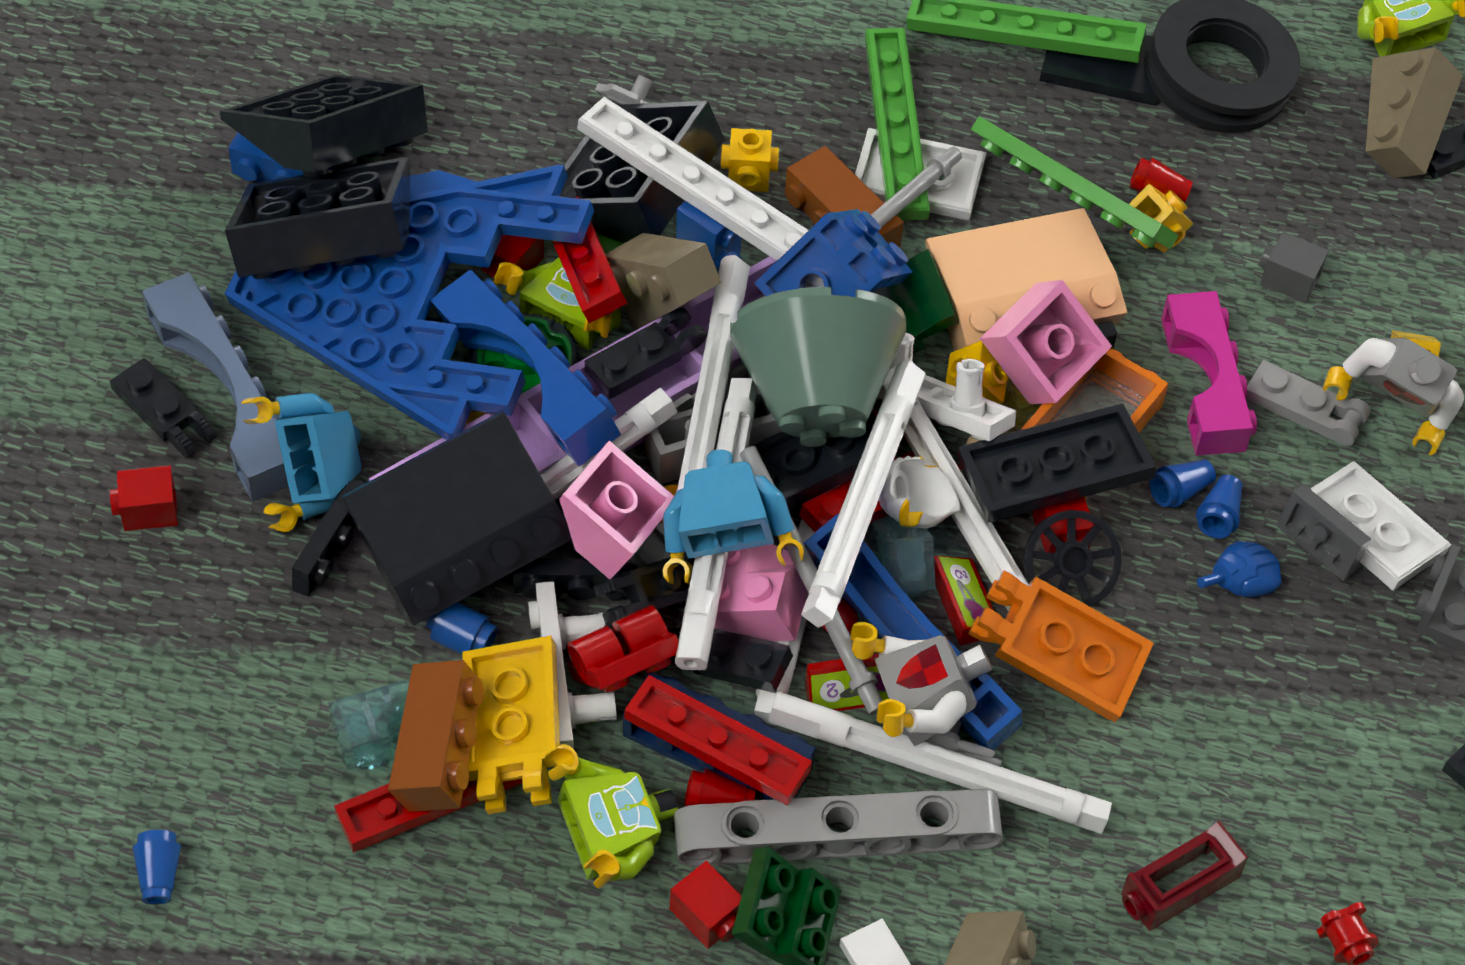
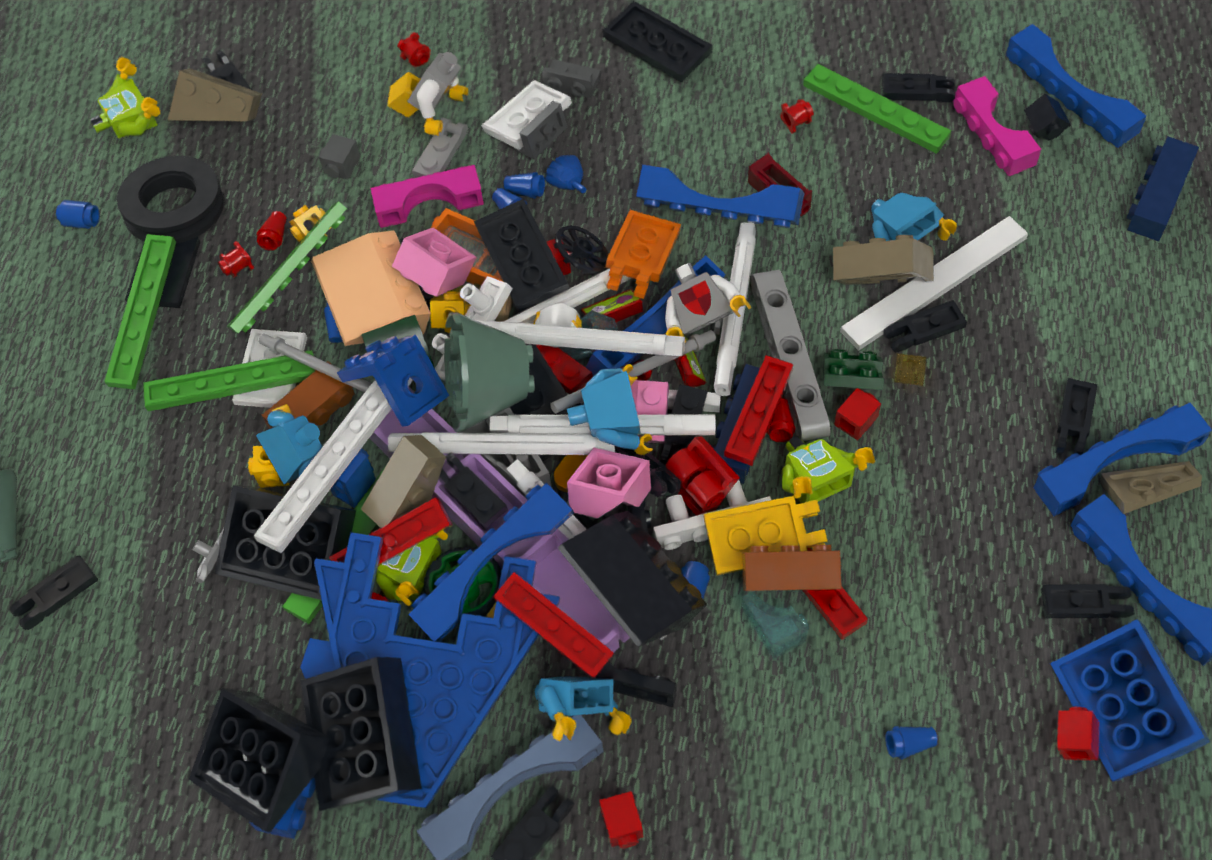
camera: 90 degrees left, 5 degrees up
none -> red brick [218,241,254,278]
none -> dark azure torso [256,404,323,484]
none -> red plate [493,572,614,679]
none -> blue arch [636,165,805,228]

